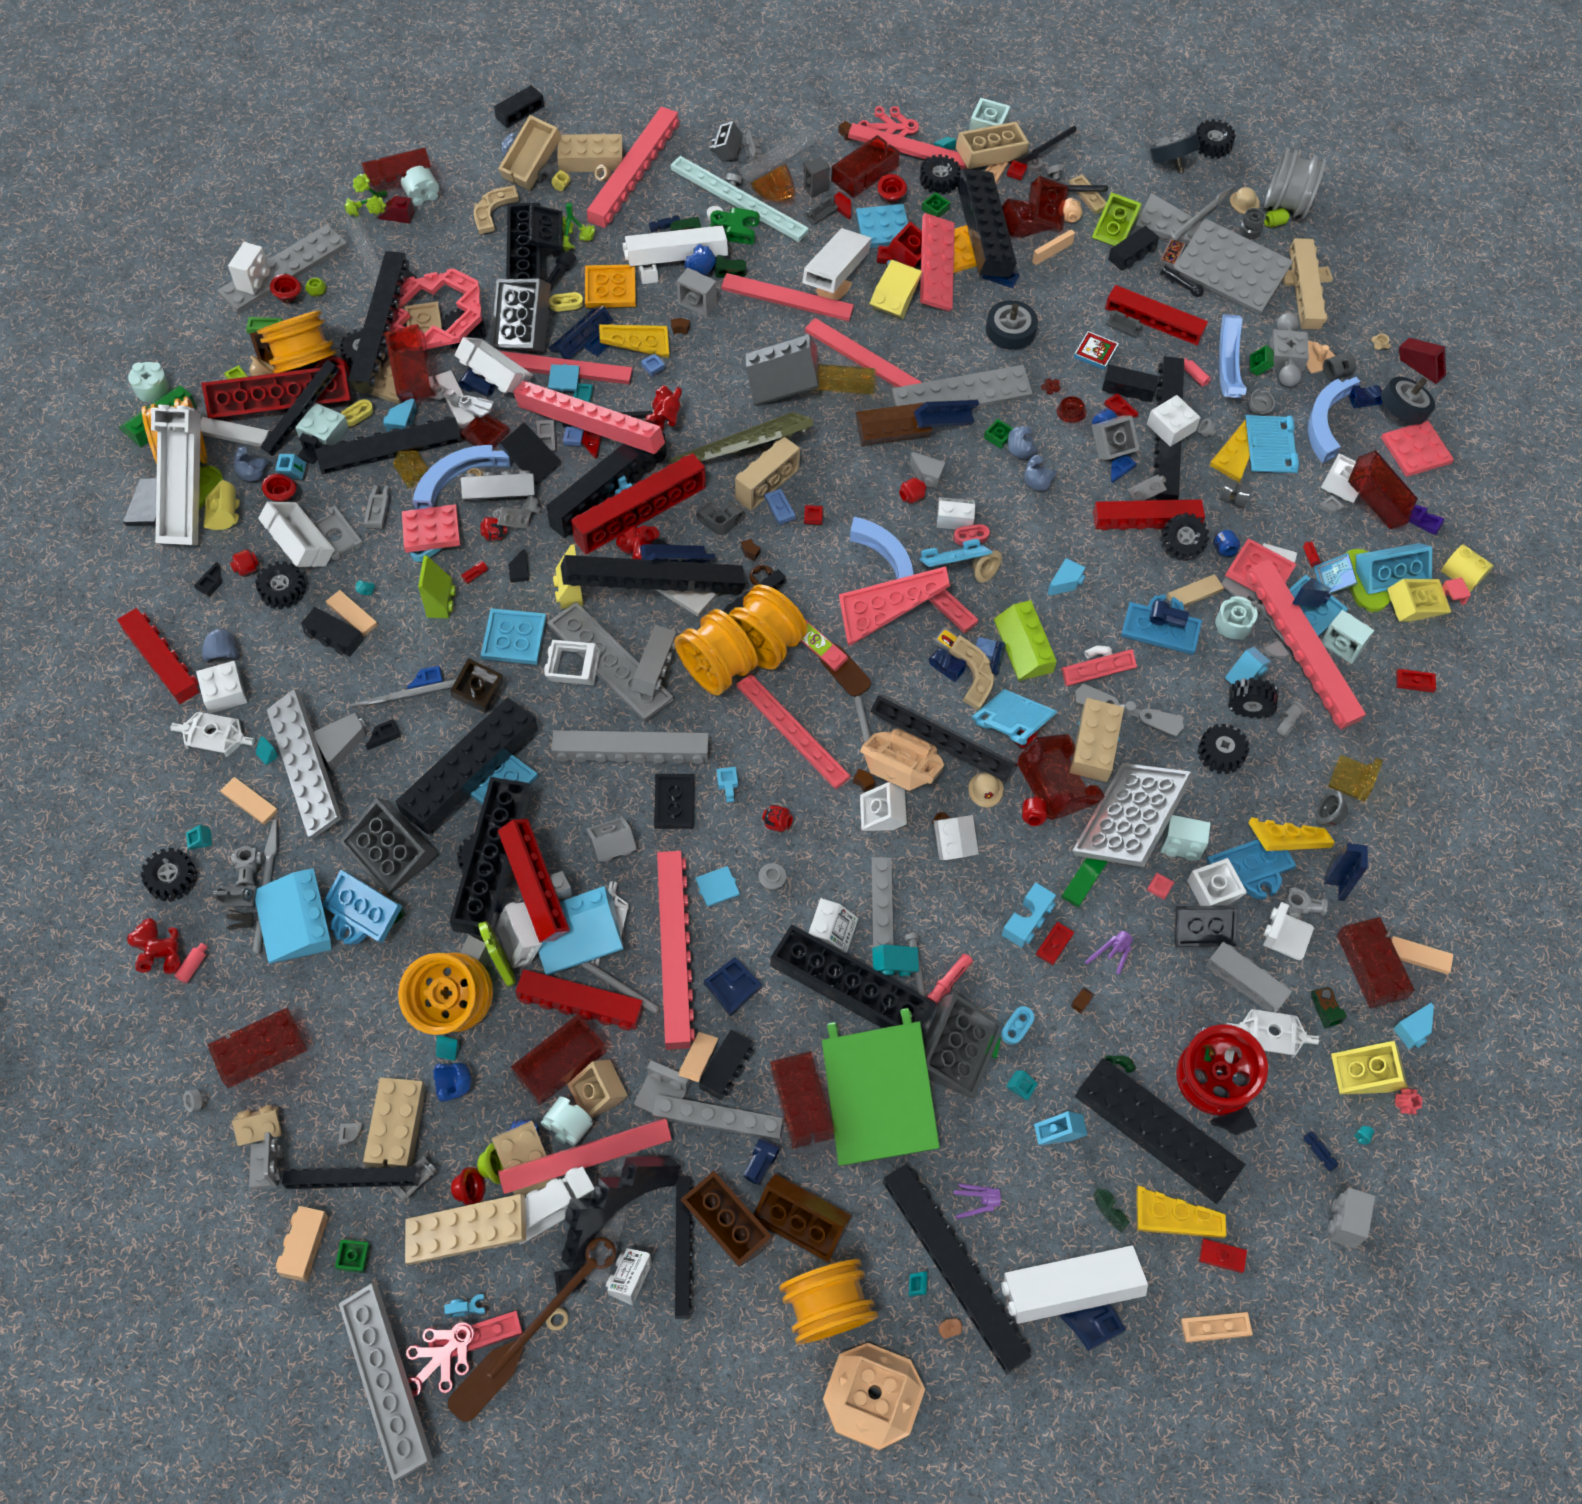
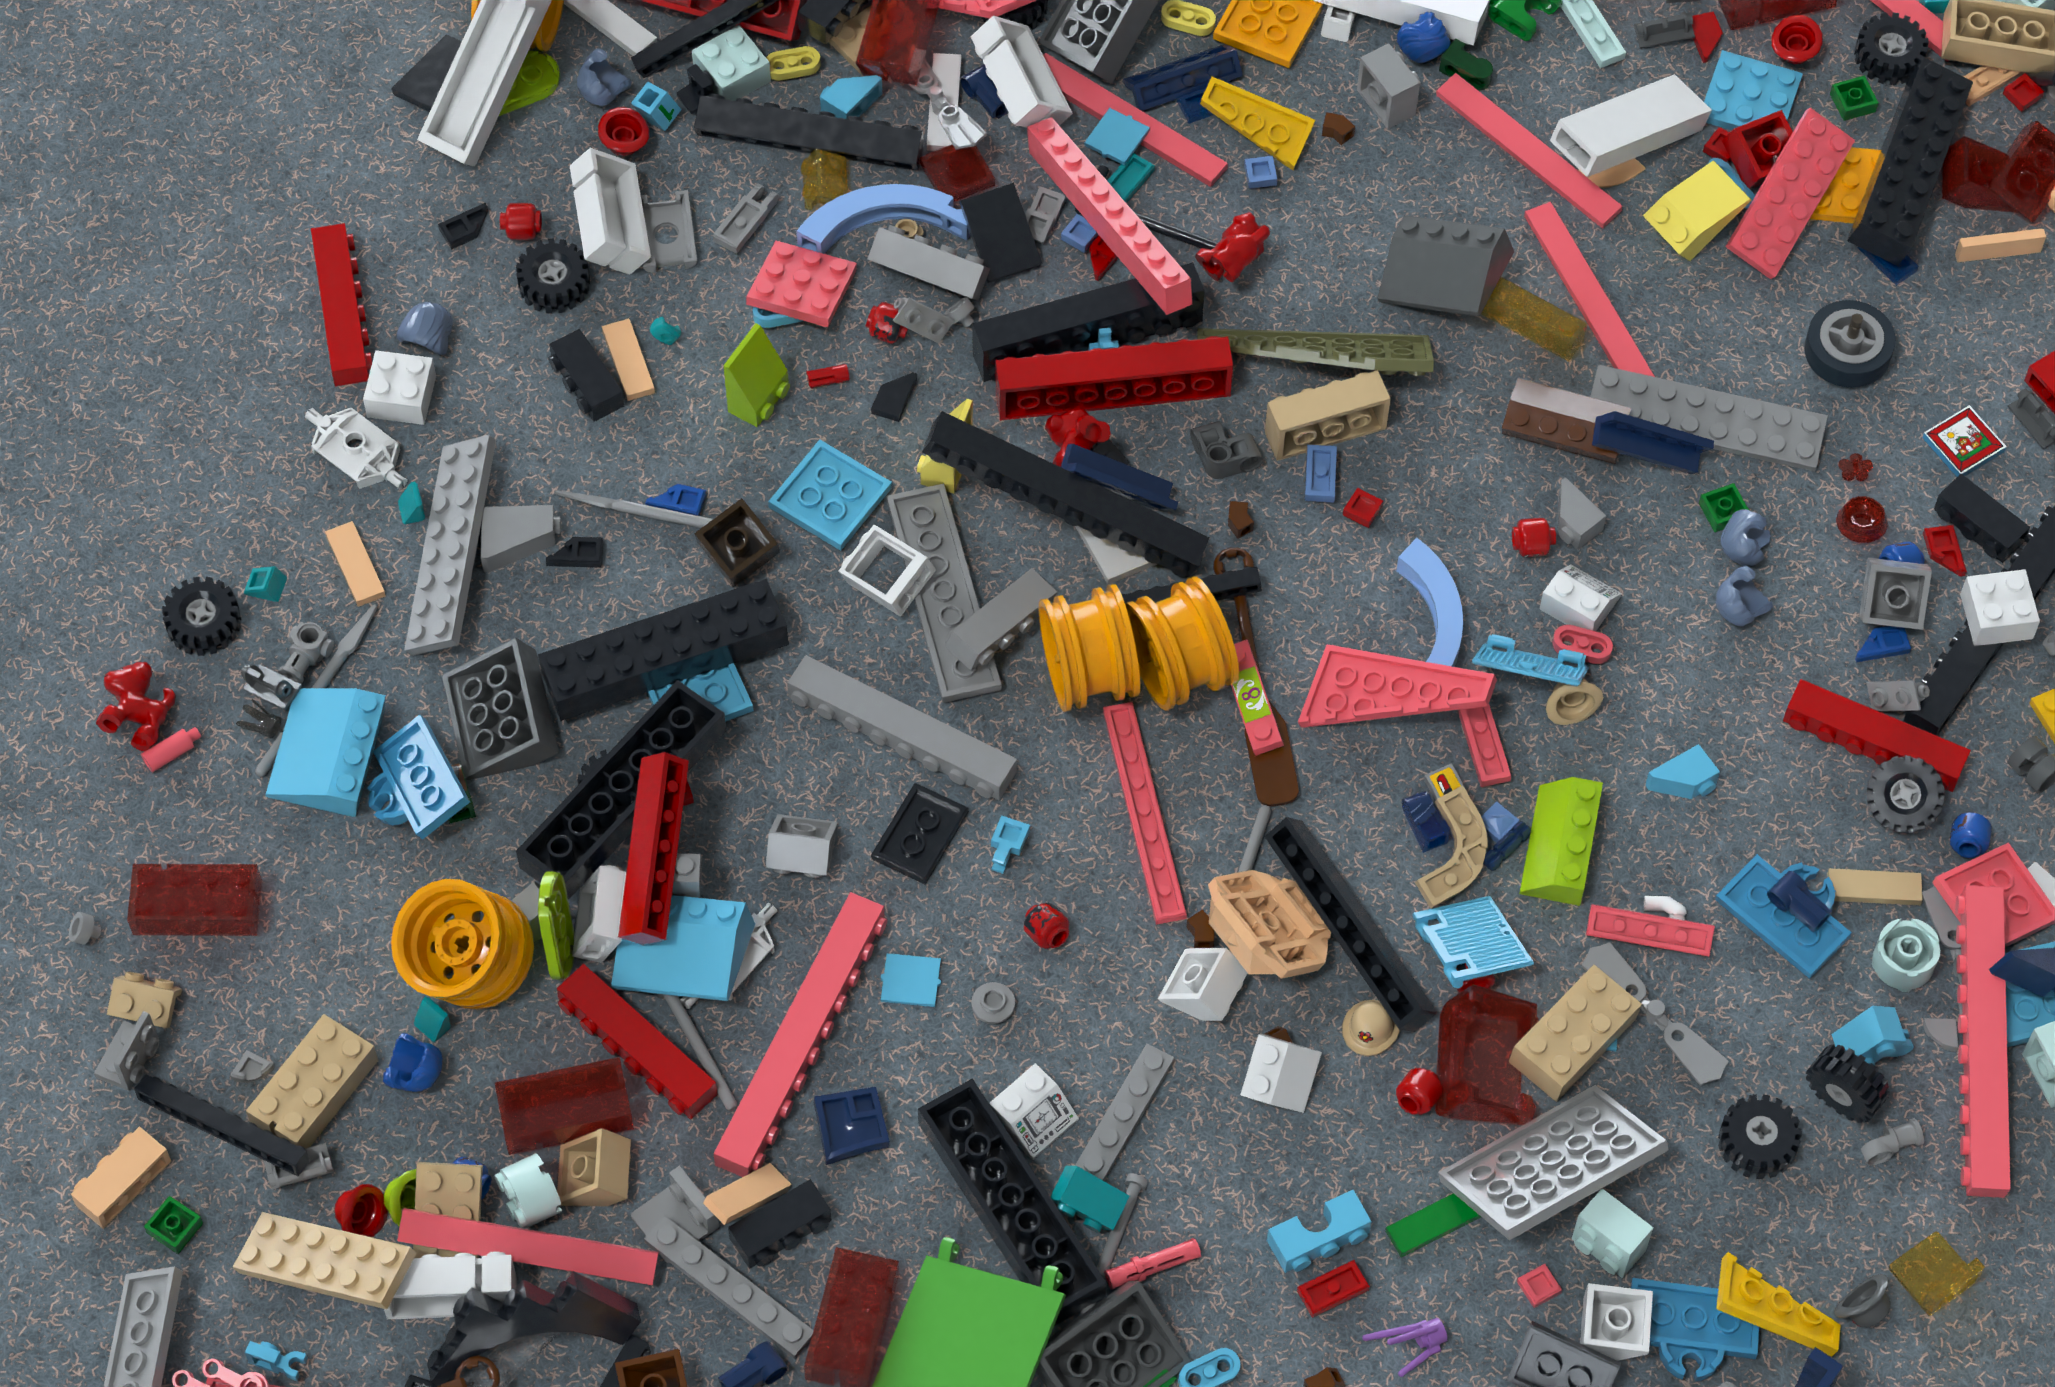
camera: 30 degrees right, 0 degrees up
light yellow brick [204,480,240,530] -> none

